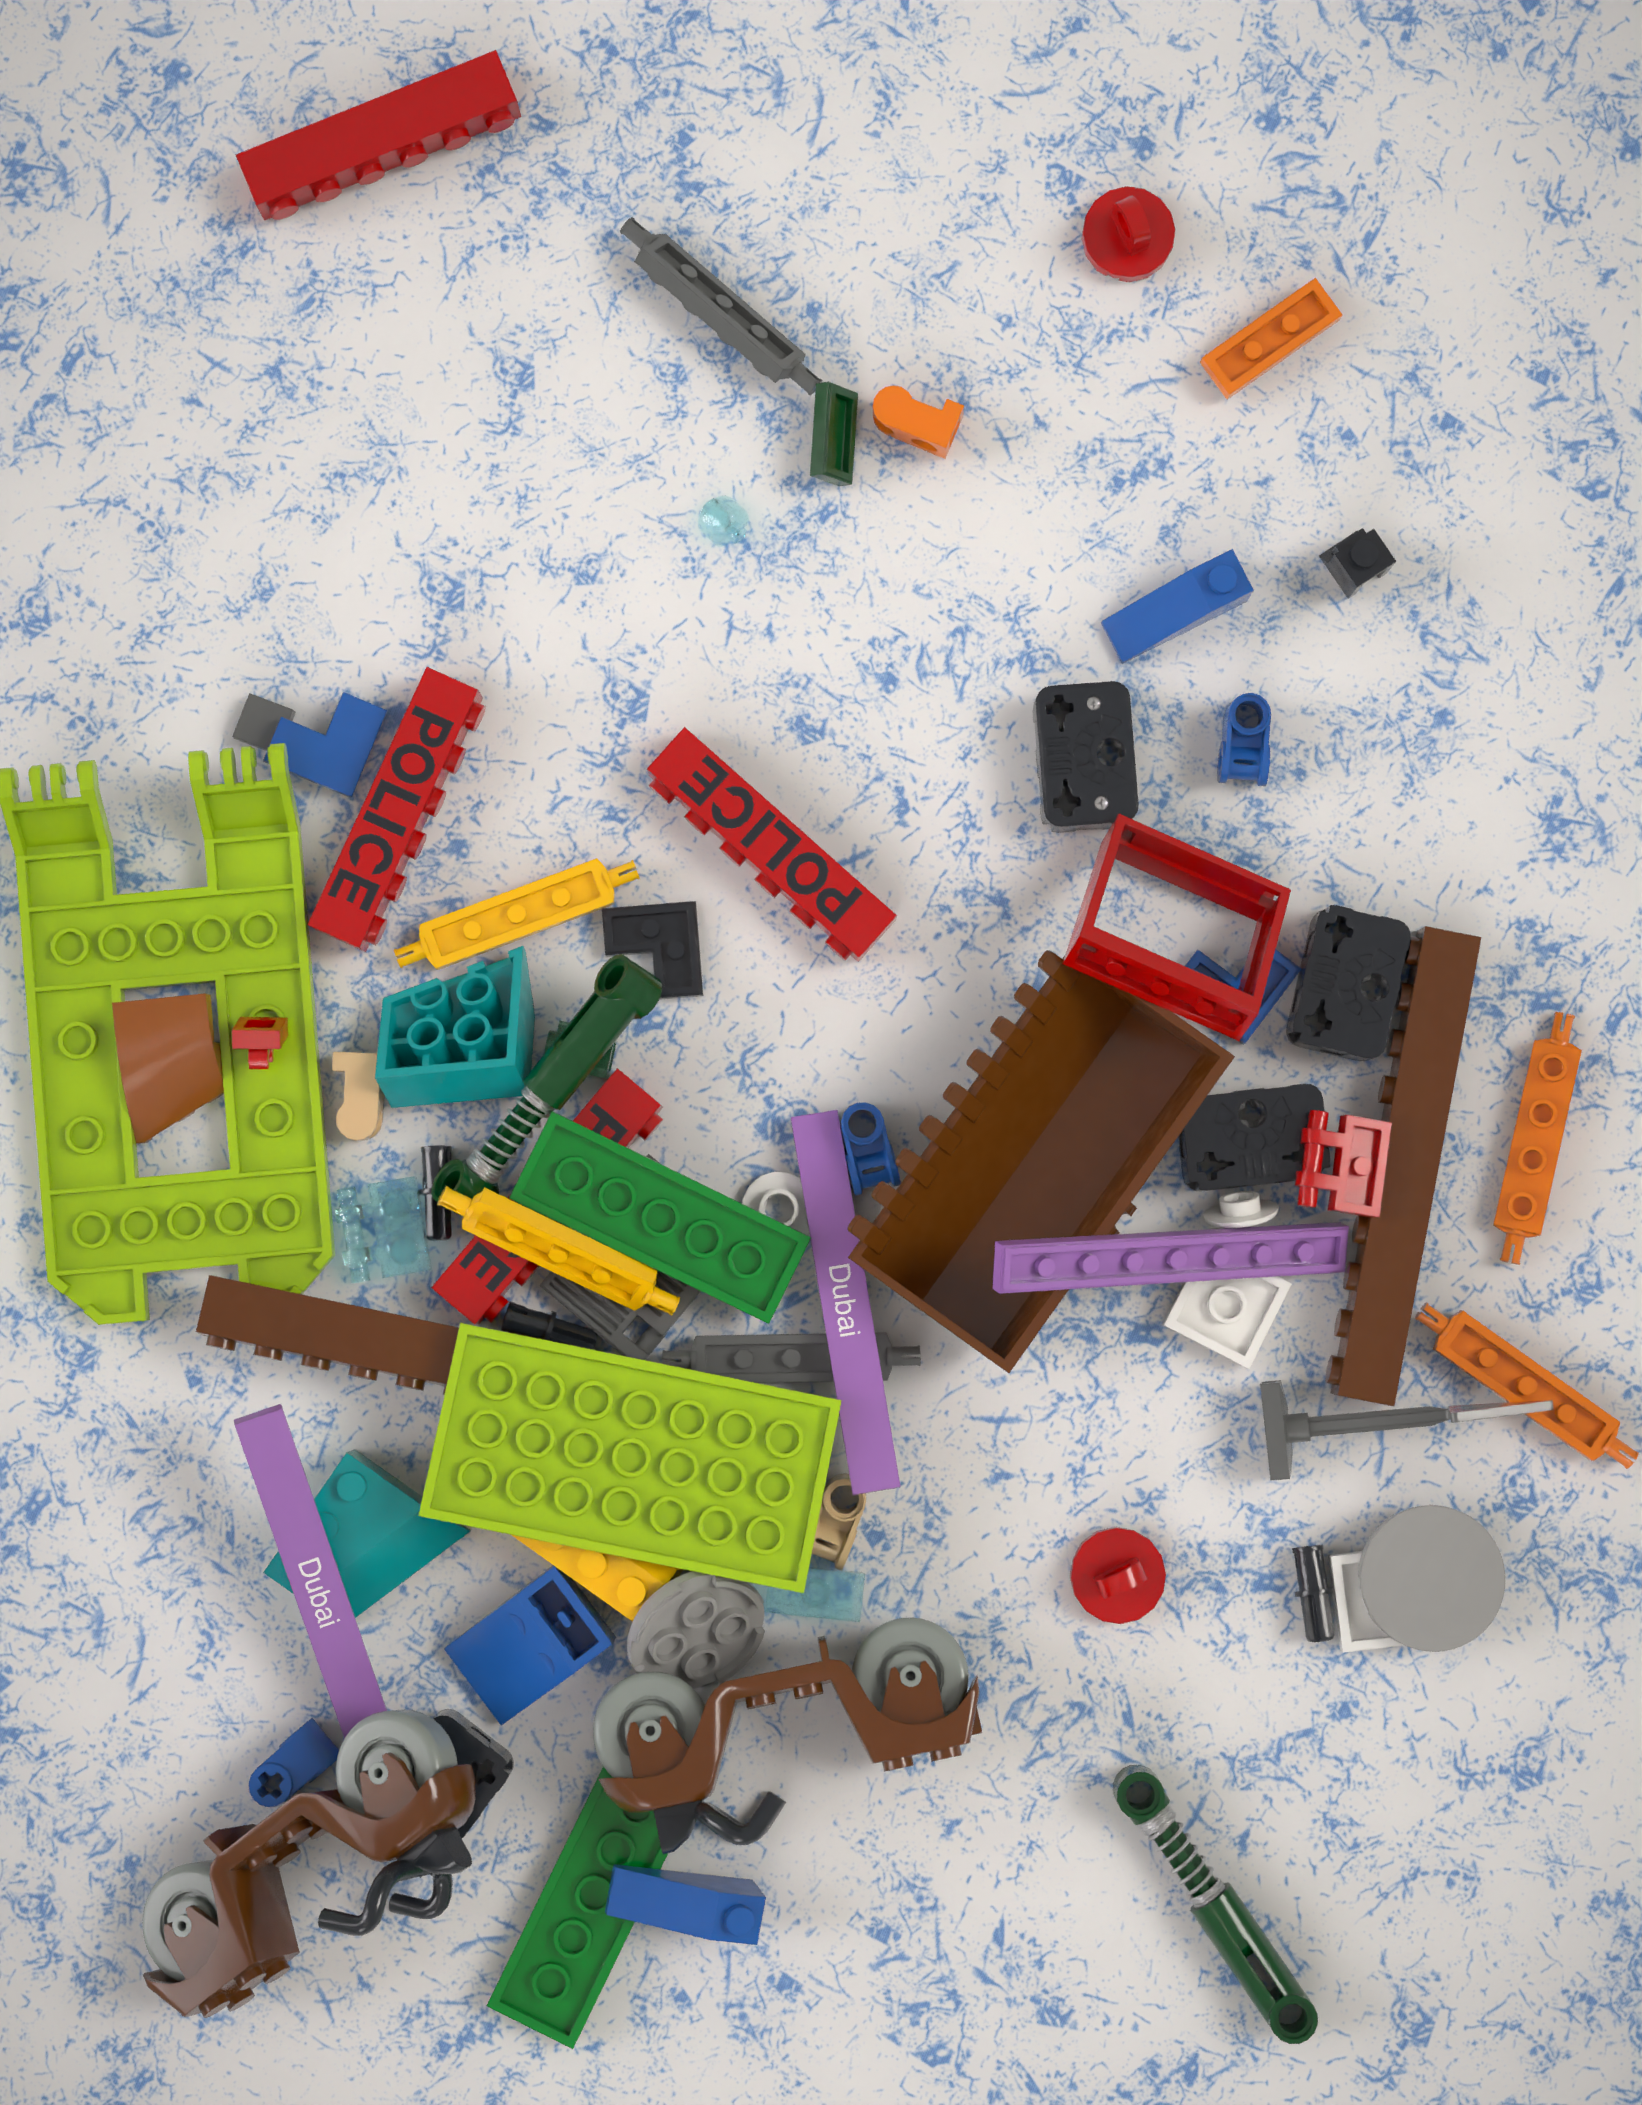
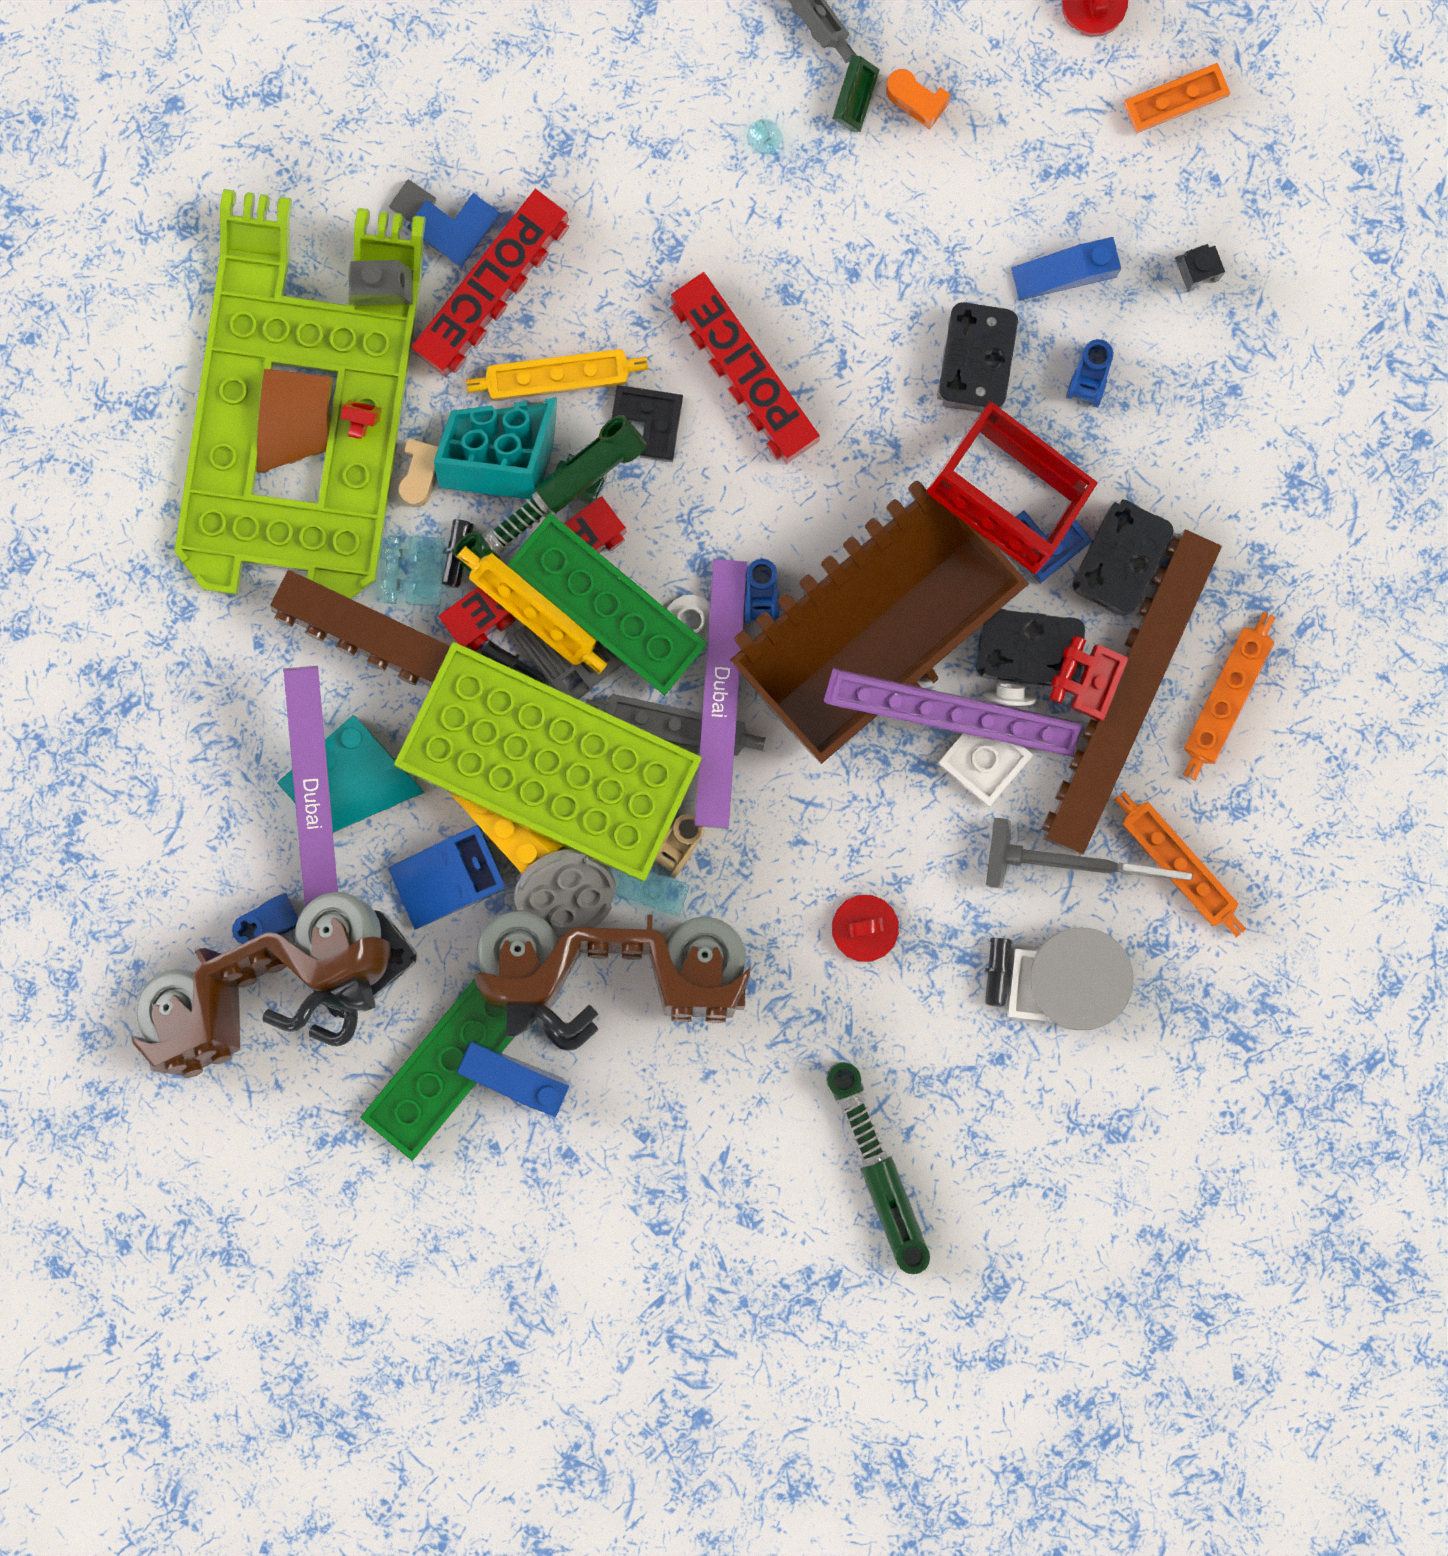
camera: 15 degrees right, 0 degrees up
none -> dark grey torso [348,260,413,305]

